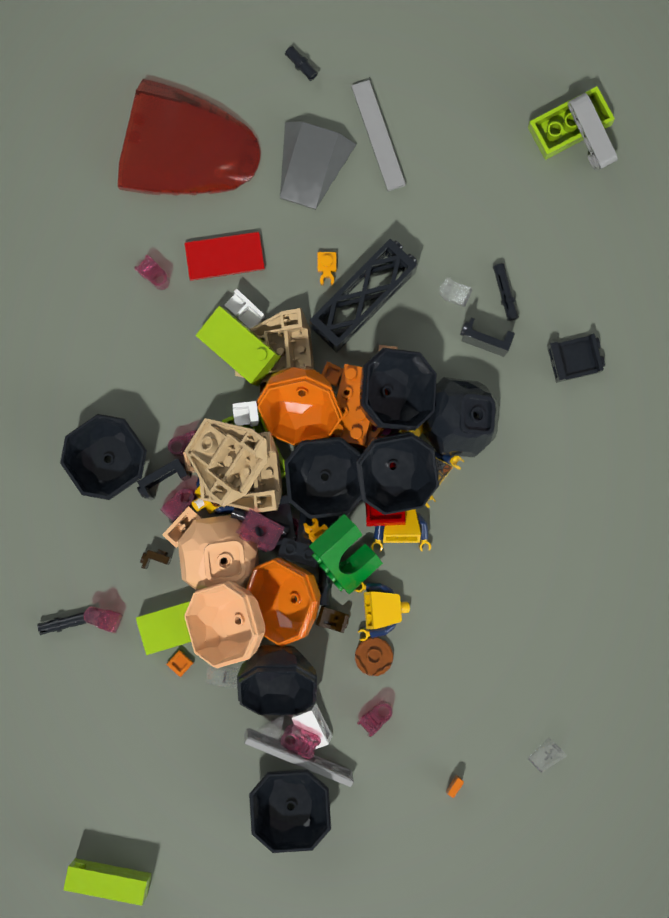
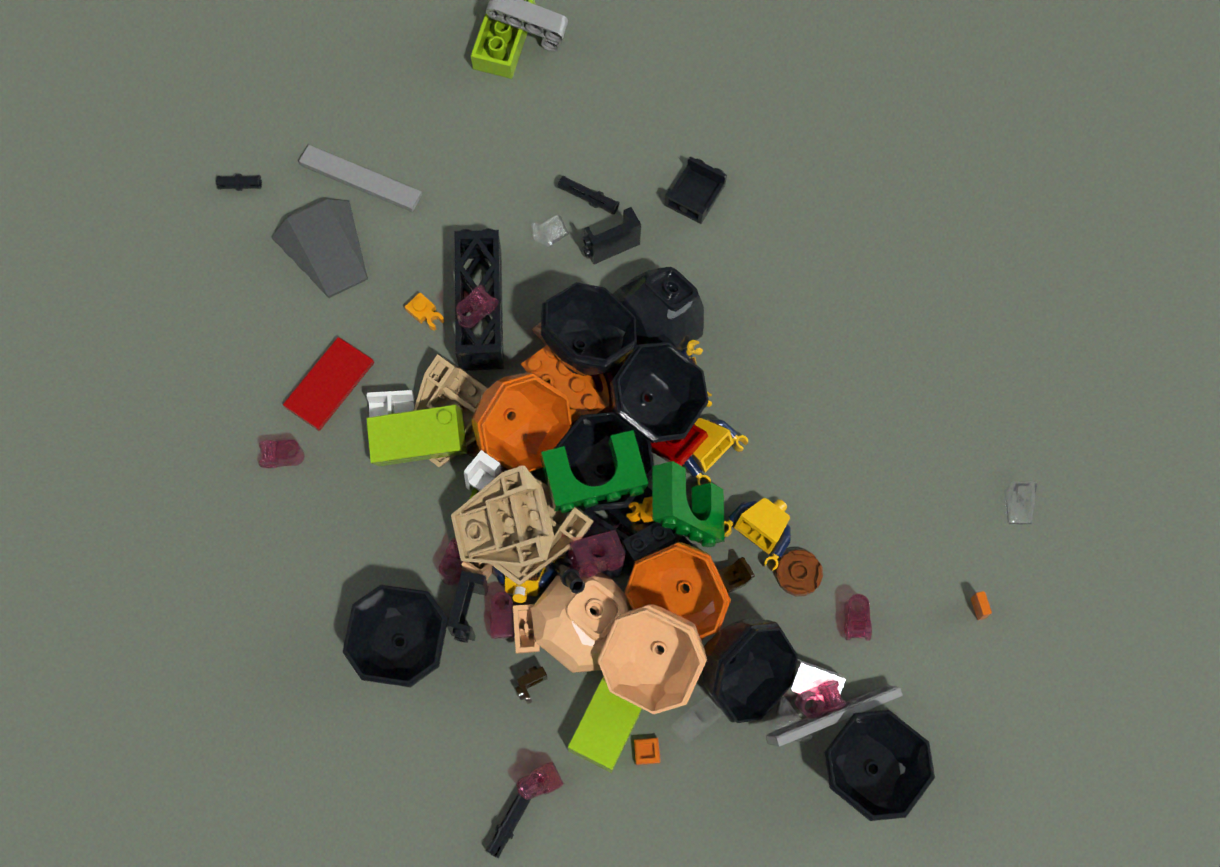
camera: 45 degrees left, 15 degrees down
clear red windscreen [118,79,260,196] -> none
none -> clear pink piece [456,285,499,328]
none -> green arch [540,430,648,513]
none -> black pin [556,561,585,594]

